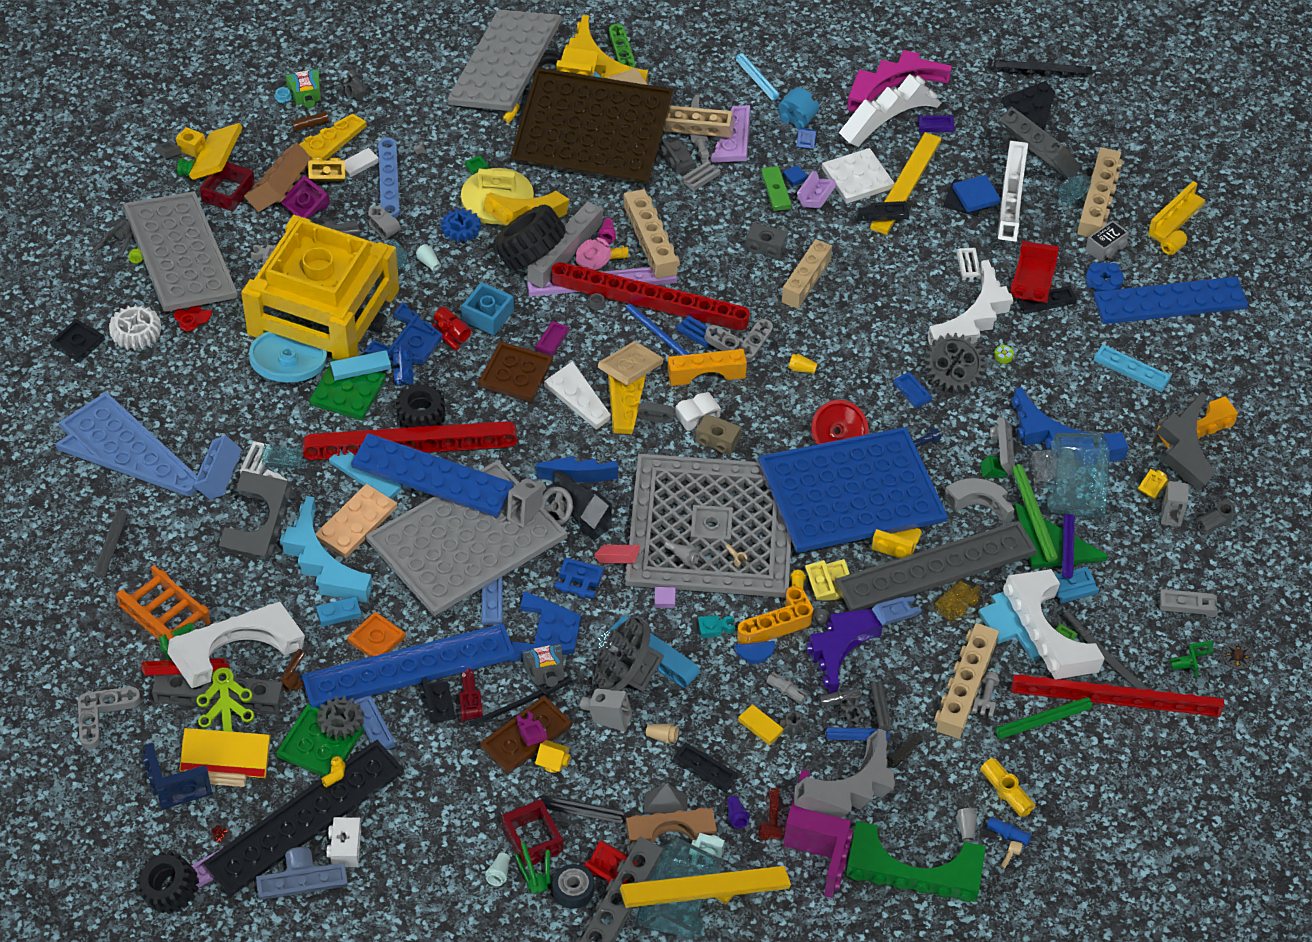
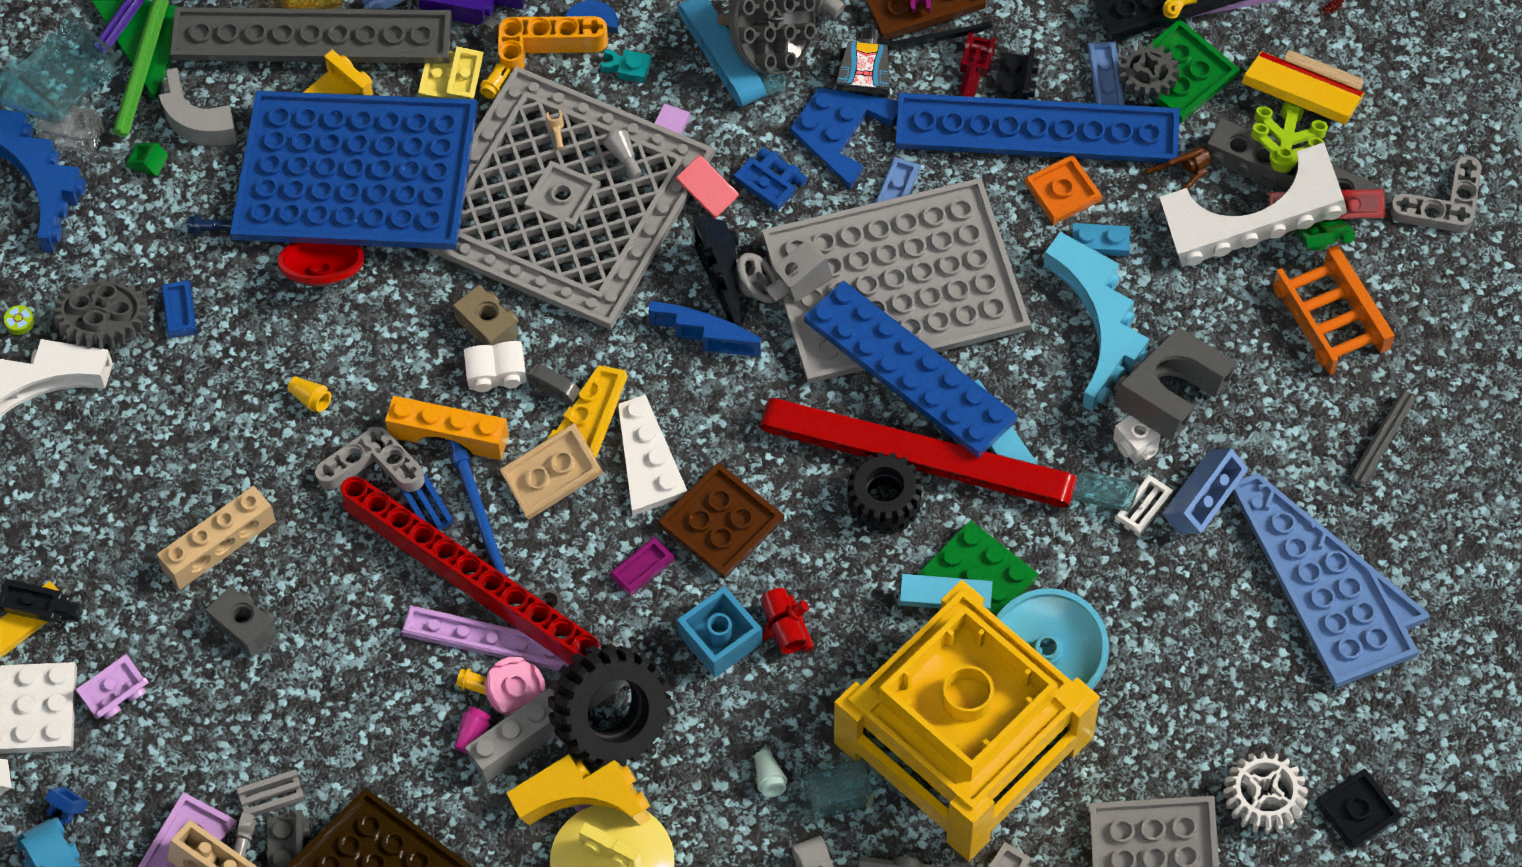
camera: 155 degrees left, 10 degrees up
dark blue bracket [142,743,213,810] -> none
red plate [174,305,212,331] -> none
light nougat plate [315,484,398,559] -> none
blue wing [364,302,443,364] -> none
blue hinge [392,344,414,386] -> none
blue gear [441,208,481,243] -> none
tan brick [624,189,680,279] -> none
bright green tile [761,166,791,211] -> none
blue tile [782,165,808,187] -> none
light grey hinge [990,417,1015,475] -> none

